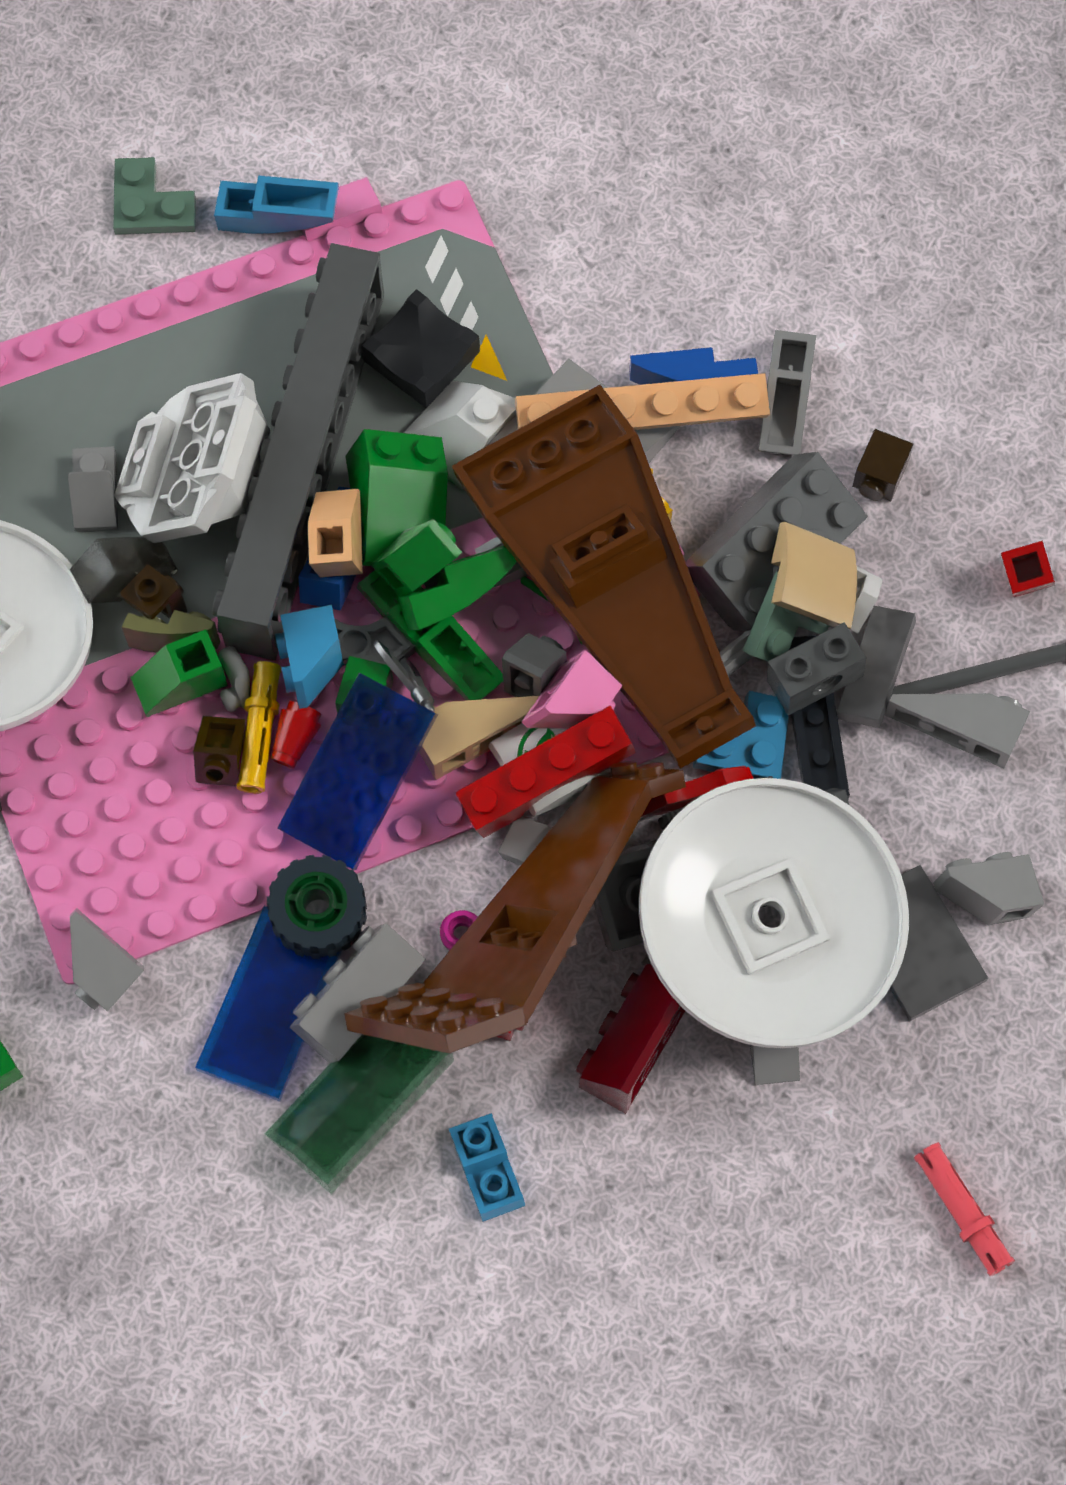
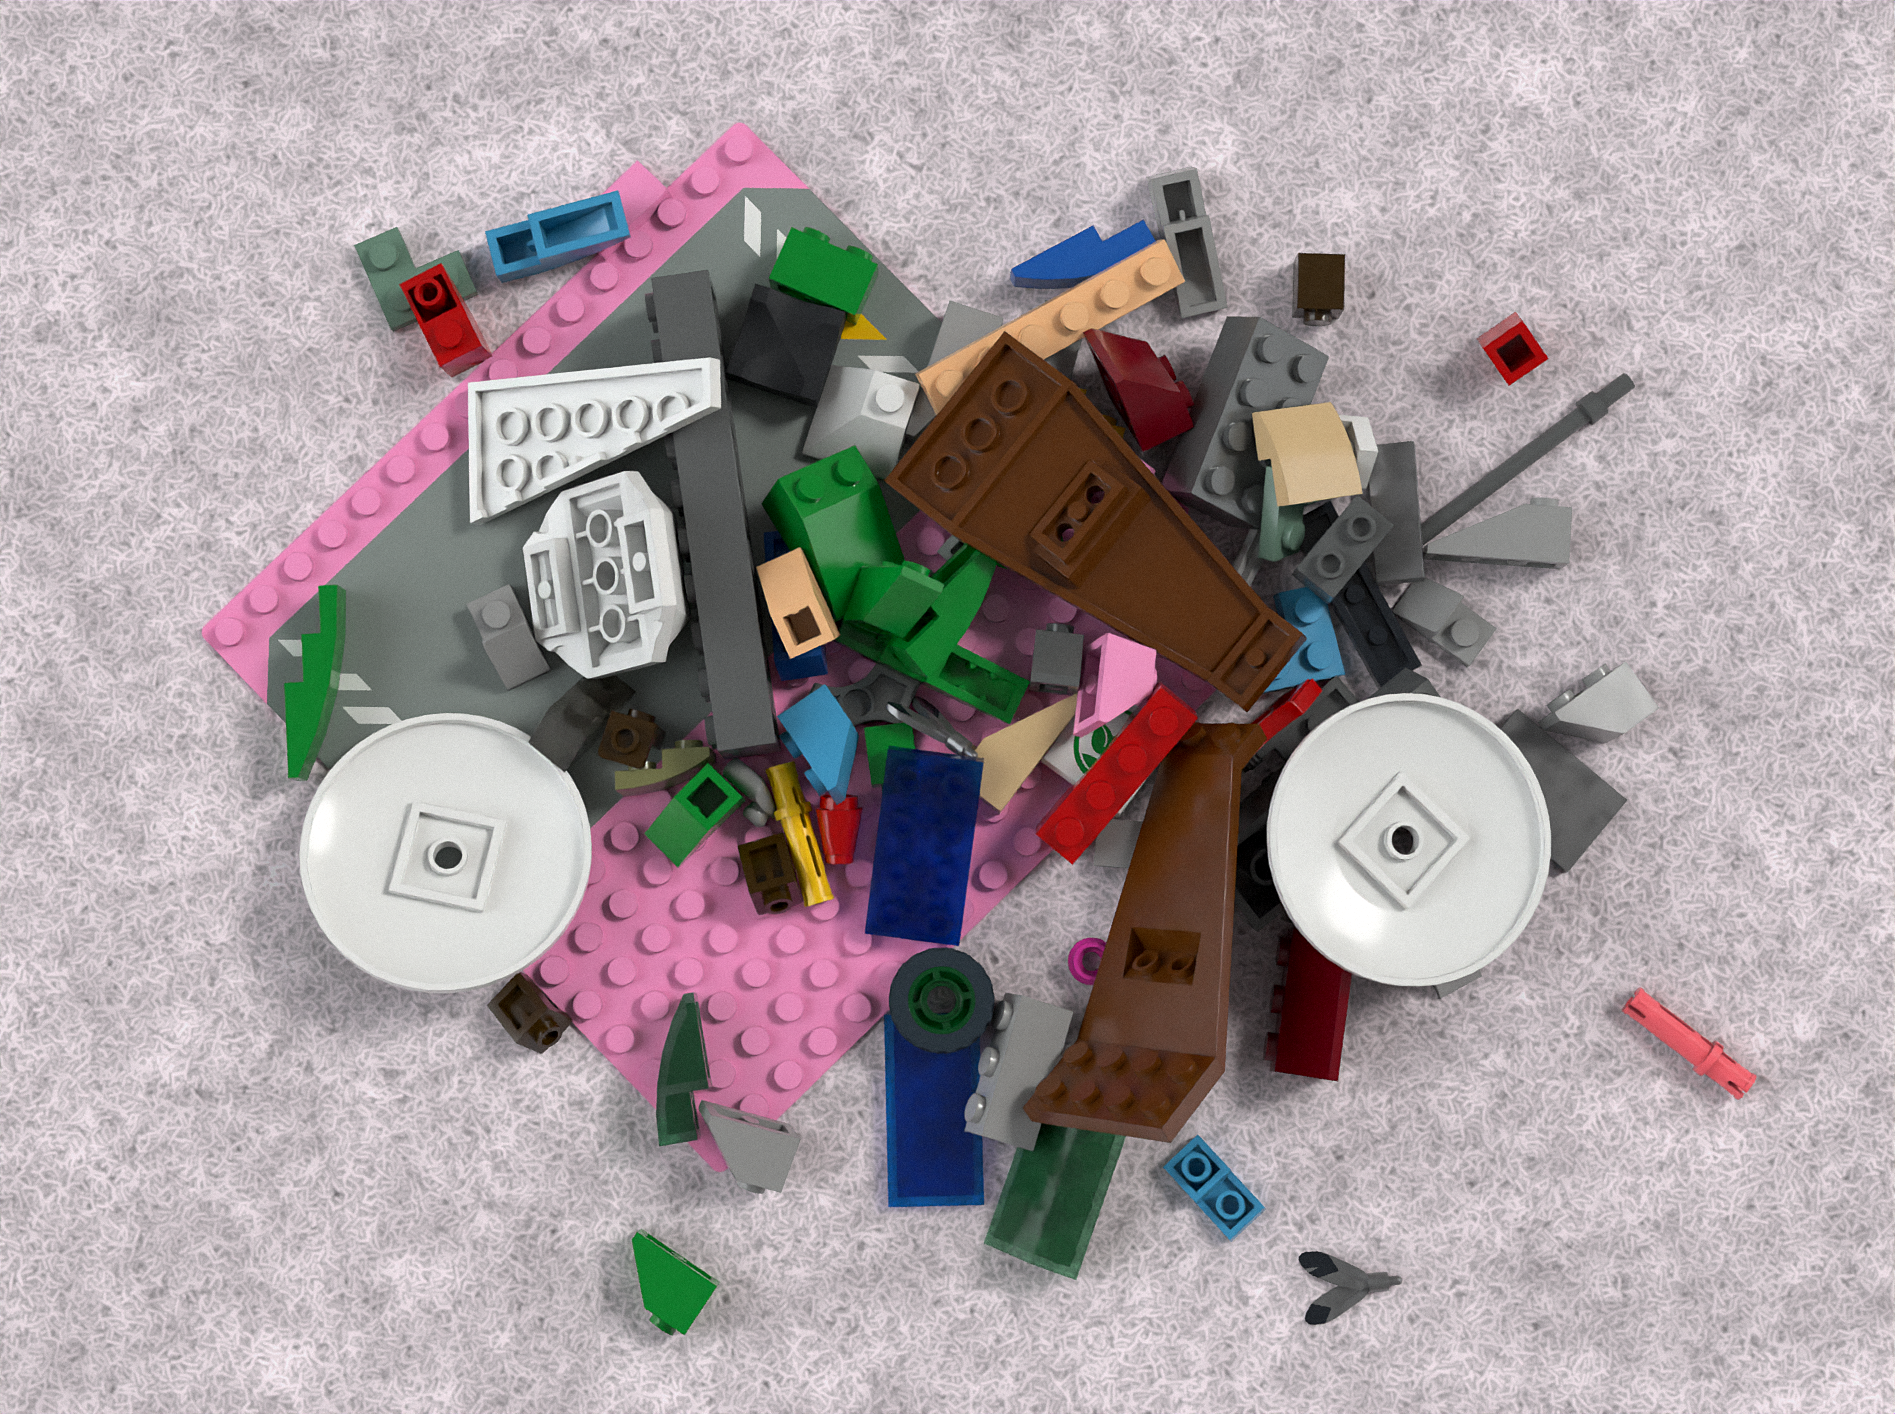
camera: 25 degrees left, 15 degrees up
none -> red slope [399,263,492,378]
none -> white wing [468,357,721,525]
none -> clear green slope [656,992,712,1147]
none -> green brick [769,227,878,325]
none -> dark red slope [1083,328,1194,452]
none -> flat silver piece [1298,1251,1402,1325]
none -> light grey slope [1392,577,1497,667]

